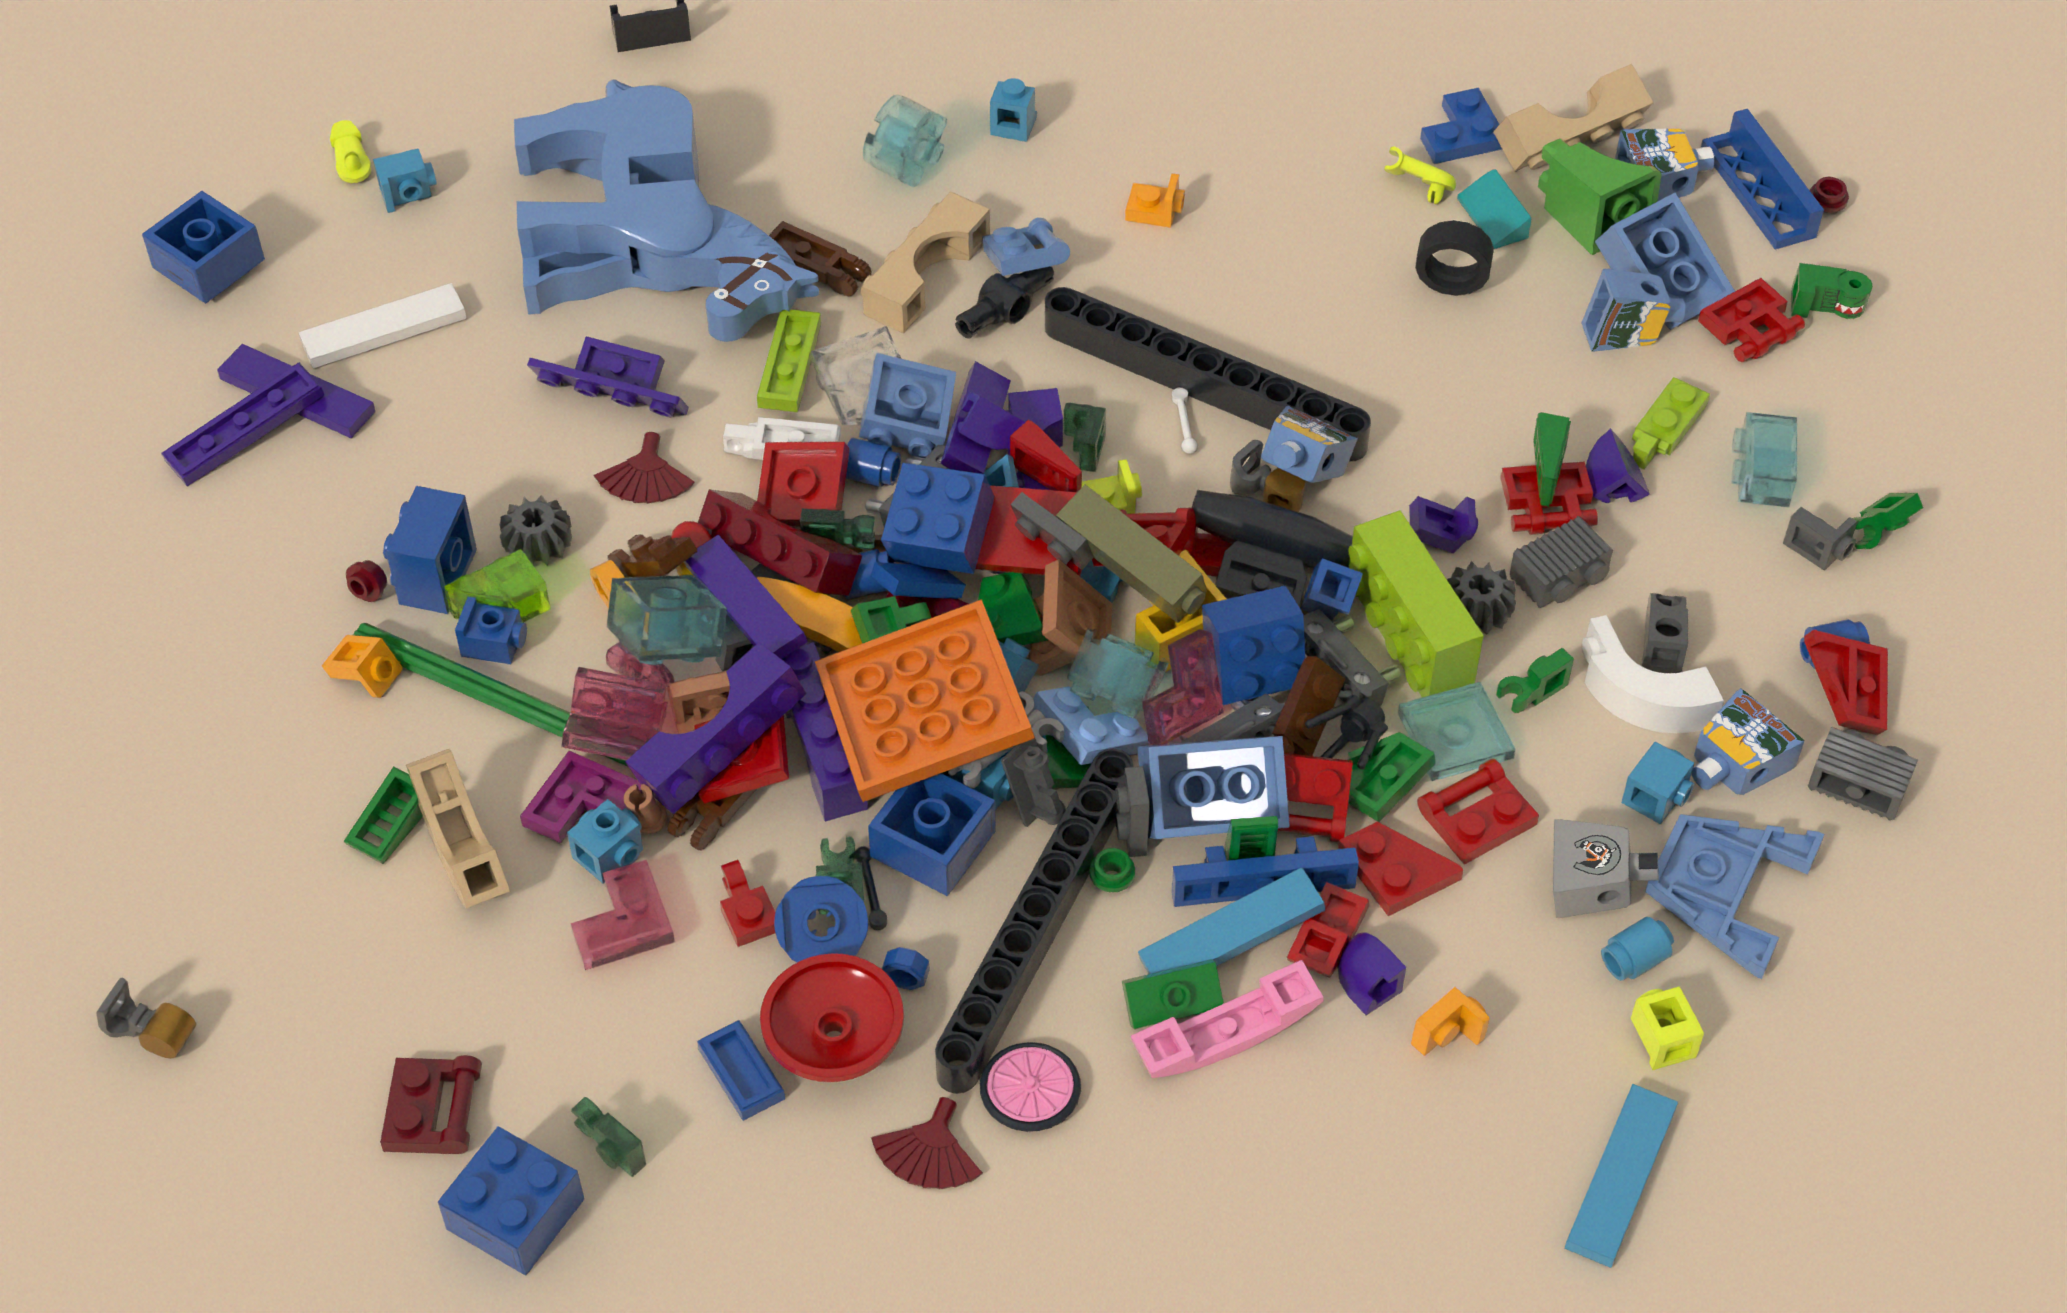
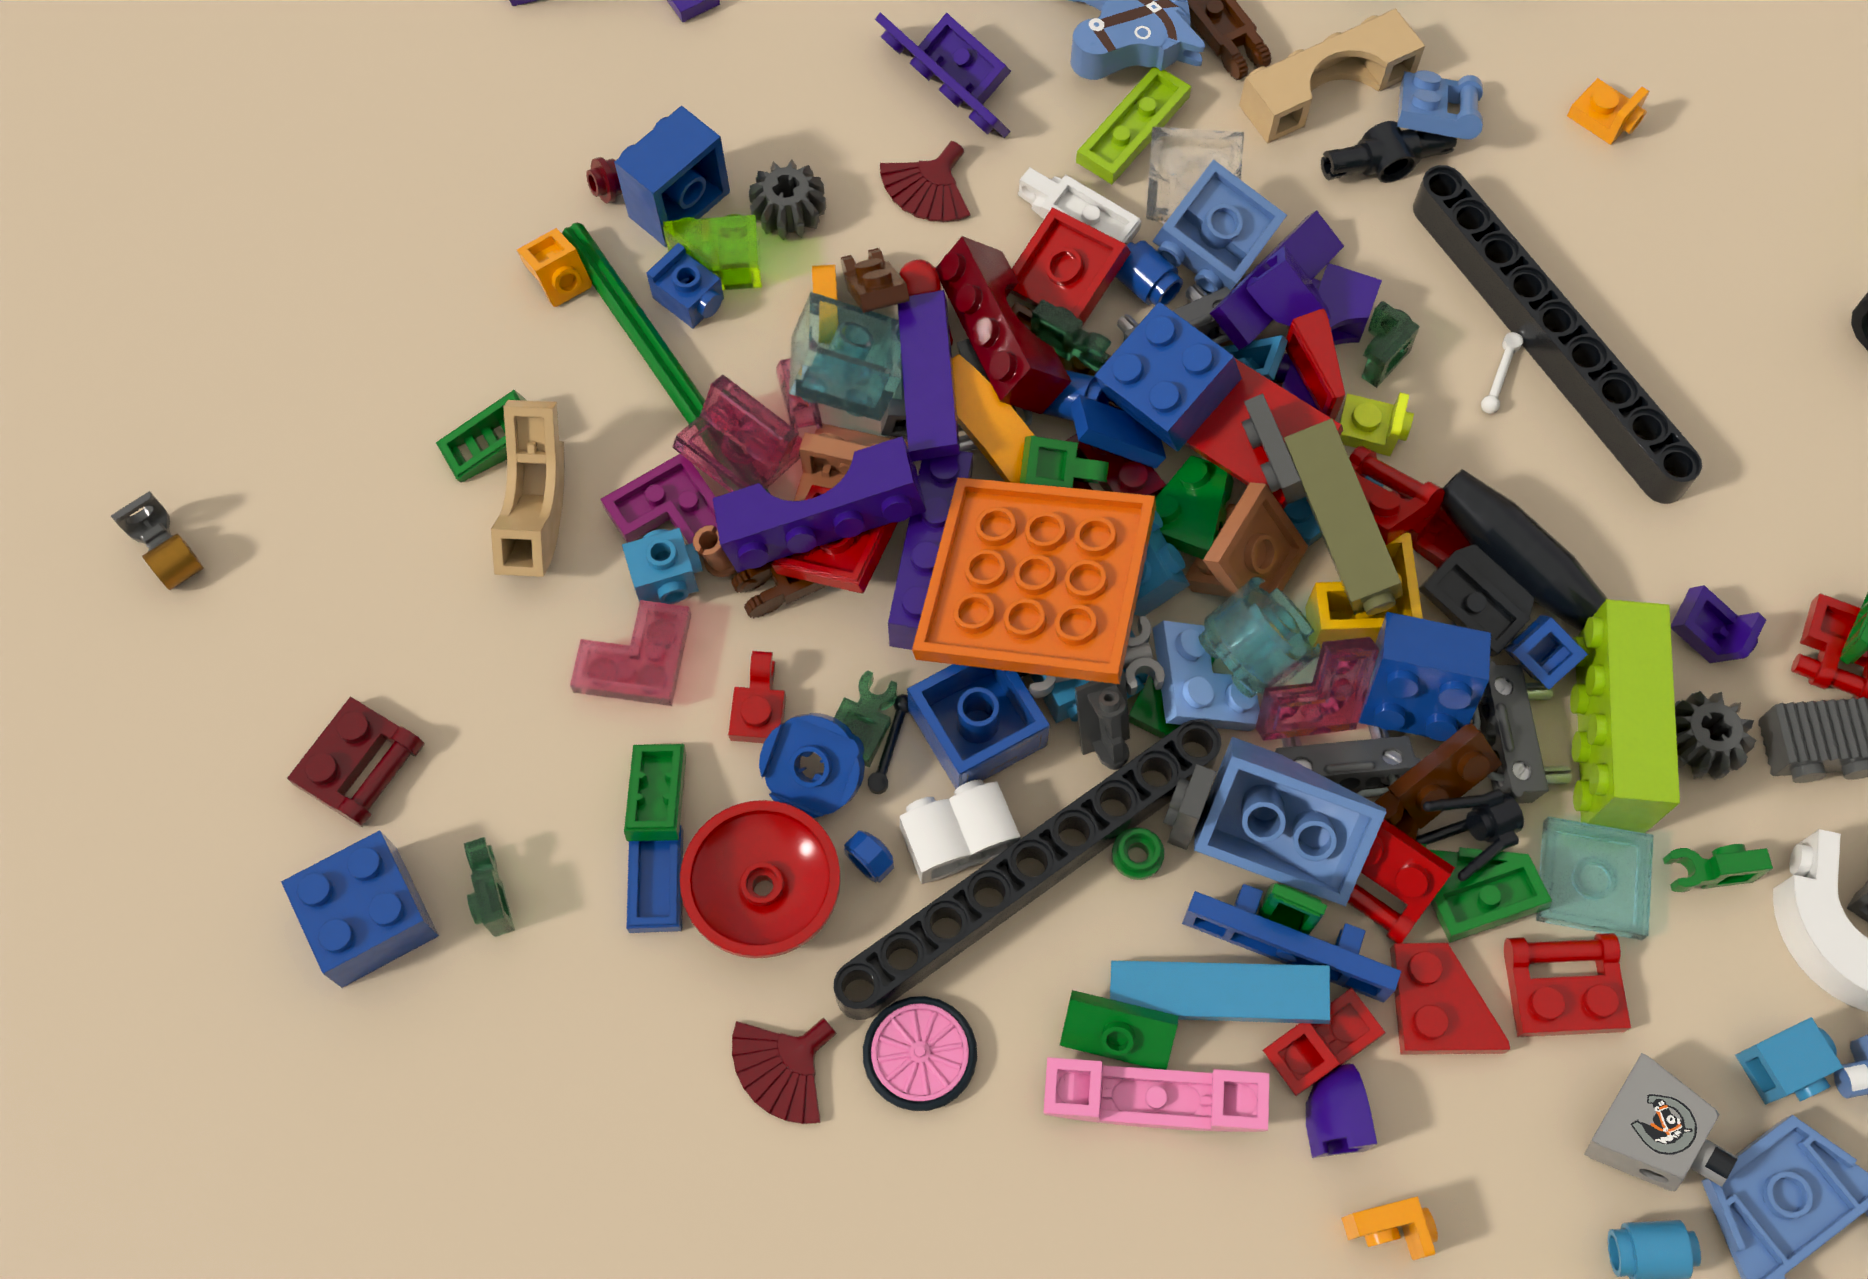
camera: 30 degrees right, 15 degrees up
leg [1230,440,1306,512] -> none
medium blue torso [1261,406,1358,483] -> none
none -> green plate [624,744,686,841]
none -> white brick [900,780,1021,884]

